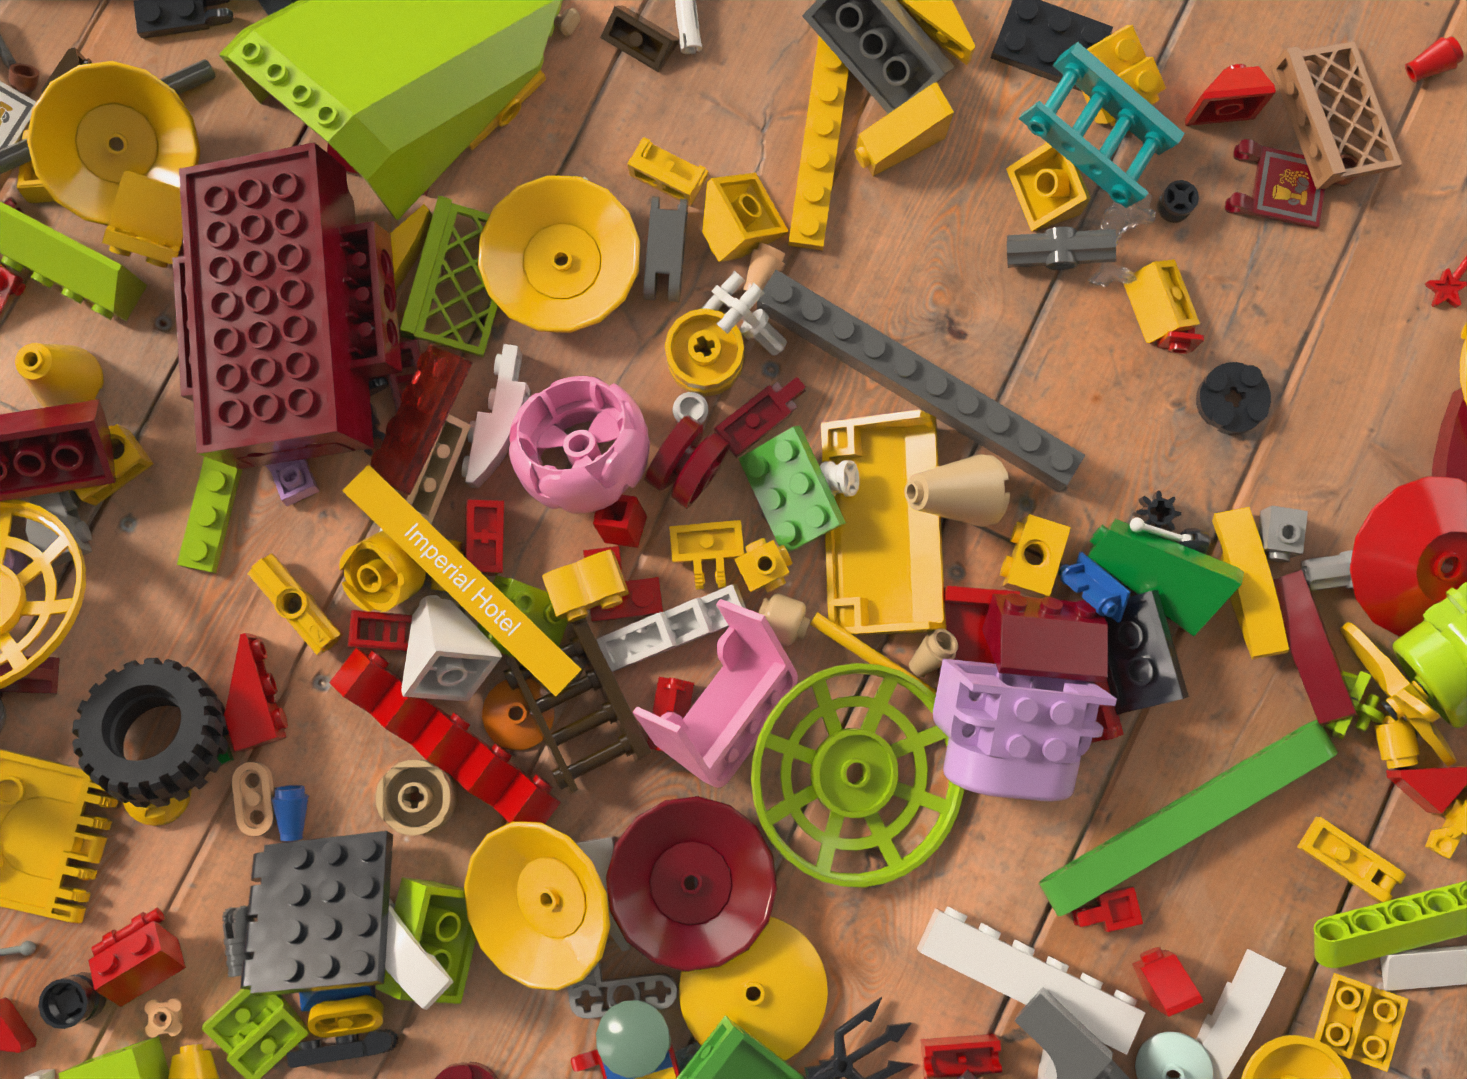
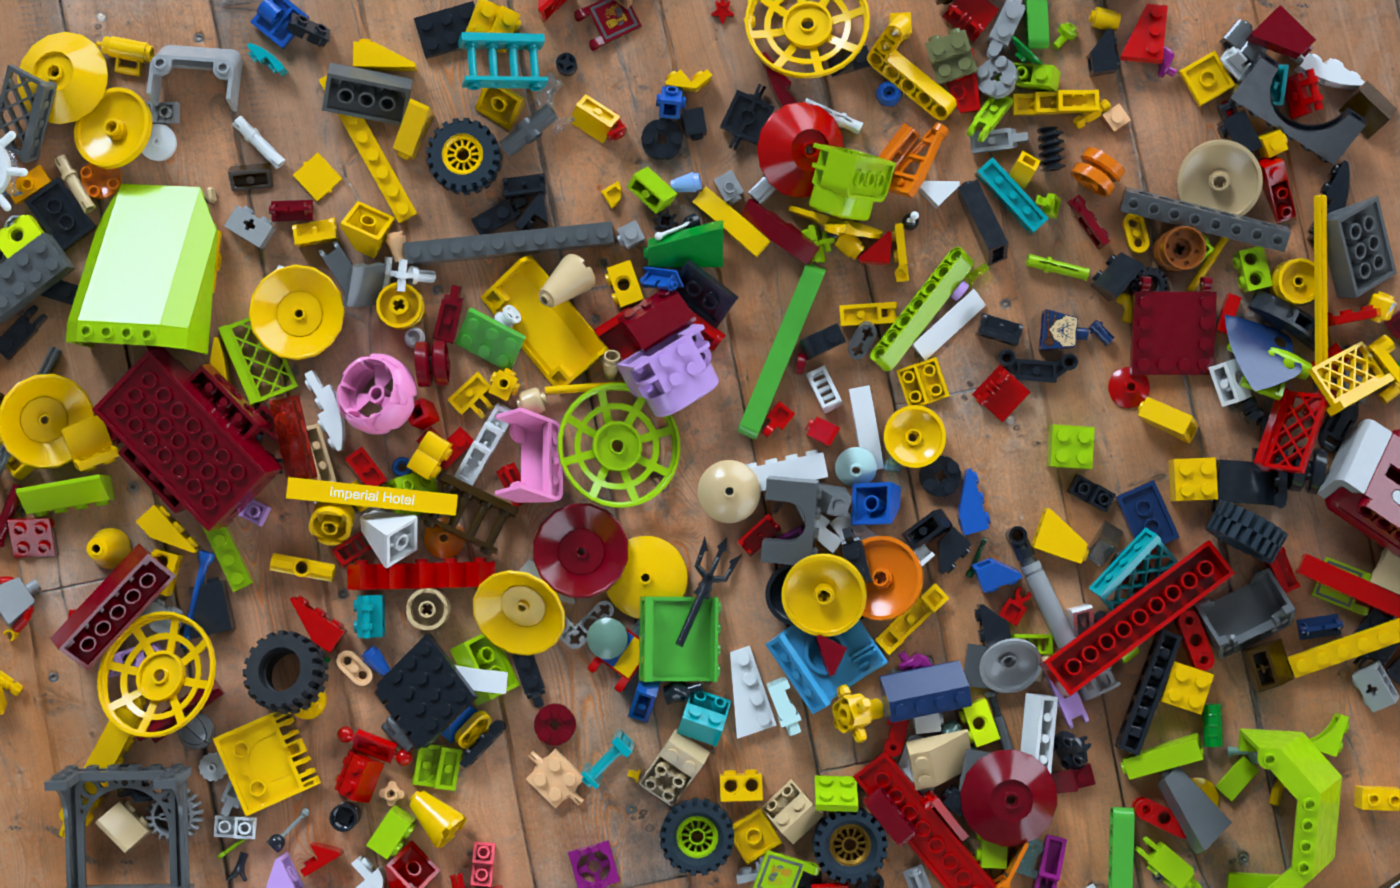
camera: 45 degrees left, 5 degrees up
none -> yellow slope [135,505,200,553]
none -> blue piece [180,550,215,649]
none -> black slope [190,577,236,639]
none -> light grey brick [224,205,277,250]
none -> dark red hinge [269,200,313,222]
none -> yellow piece [293,152,342,202]
none -> red plate [337,726,412,766]
none -> dark grey slope [343,262,386,307]
none -> teal brick [353,595,386,638]
none -> blue plate [392,457,413,477]
none -> black wheel [426,118,502,195]
none -> black hinge [471,196,528,235]
none -> black hinge [502,173,547,199]
none -> black hinge [512,654,546,708]
none -> black slope [515,192,549,231]
none -> yellow tile [601,181,622,210]
none -> light grey brick [616,220,646,251]
none -> lime brick [627,166,677,214]
none -> blue brick [656,86,686,119]
none -> yellow slope [665,69,713,92]
none -> light blue cone [671,172,702,192]
none -> black brick [682,107,707,141]
none -> tan dish [698,460,761,523]
none -> black plate [720,84,775,151]
none -> dark red tile [794,353,806,375]
none -> black brick [799,323,846,361]
none -> white slope [806,365,843,414]
none -> dark grey beam [847,321,877,360]

